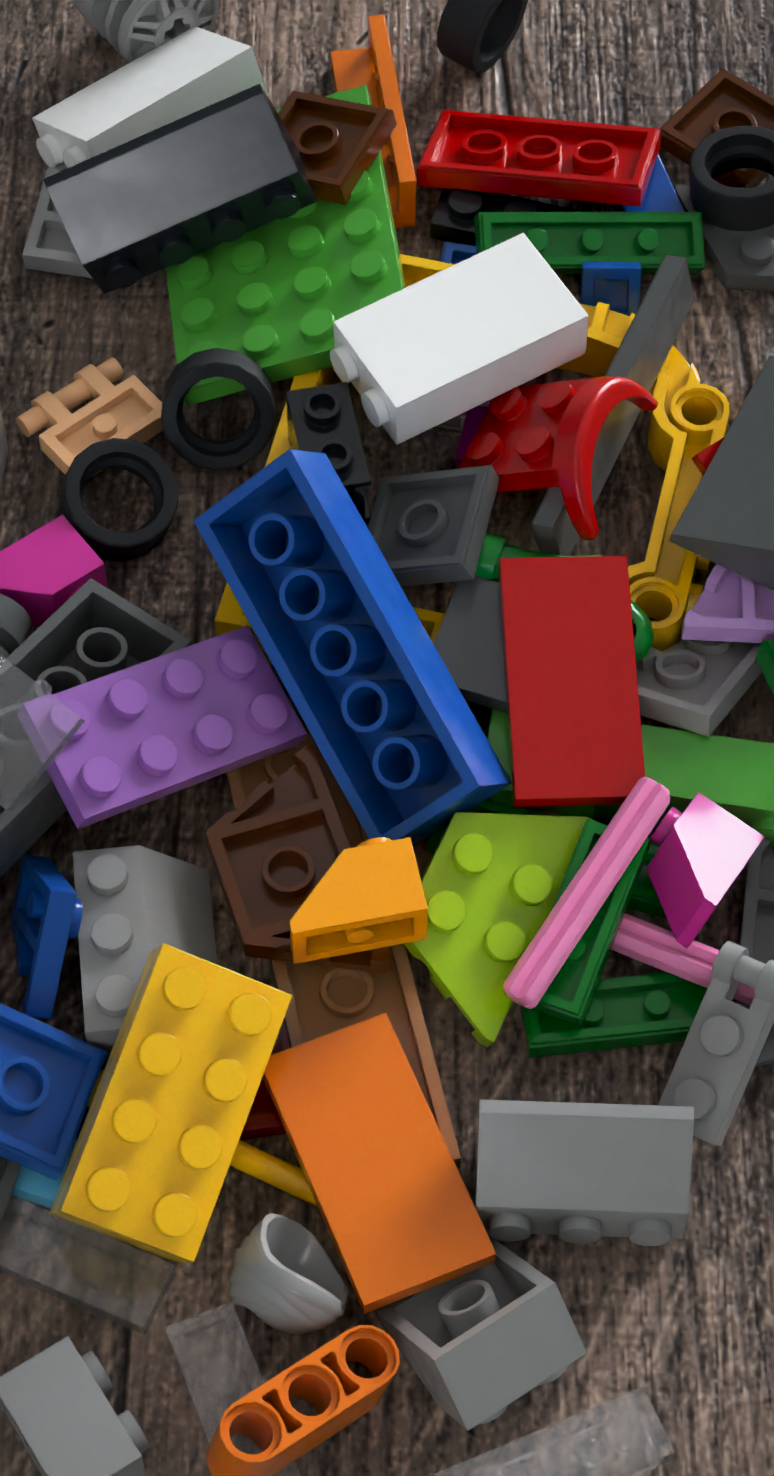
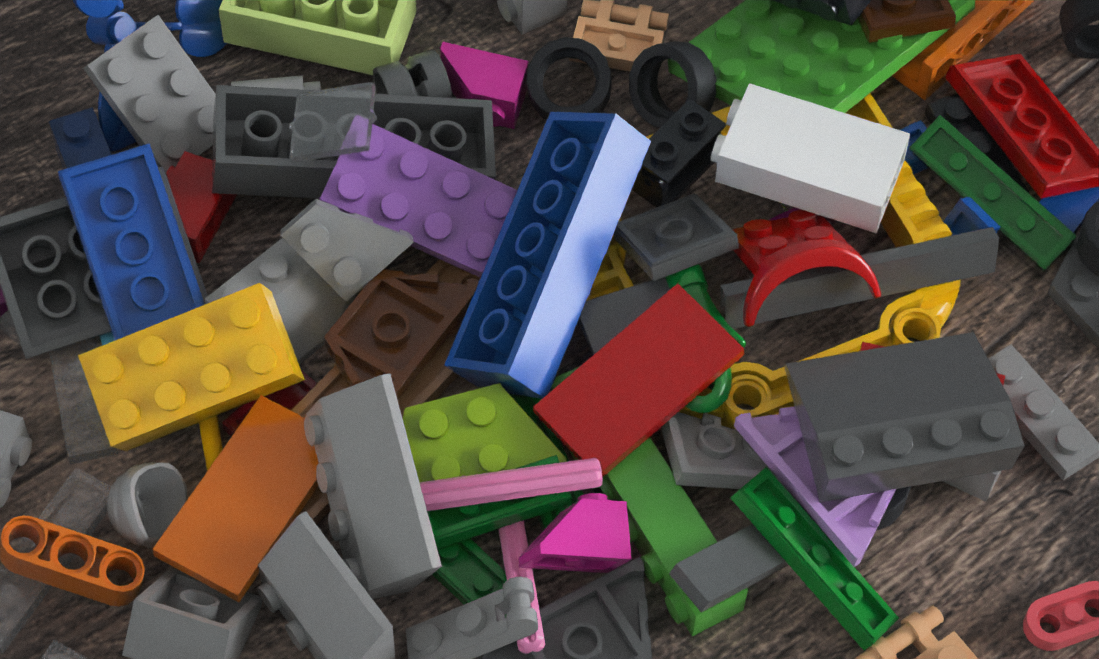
camera: 50 degrees right, 0 degrees up
blue wing [11,854,82,1019] -> none
light orange slope [289,837,428,964] -> none
none -> light grey wing [281,199,414,302]
none -> light grey slope [304,373,442,599]

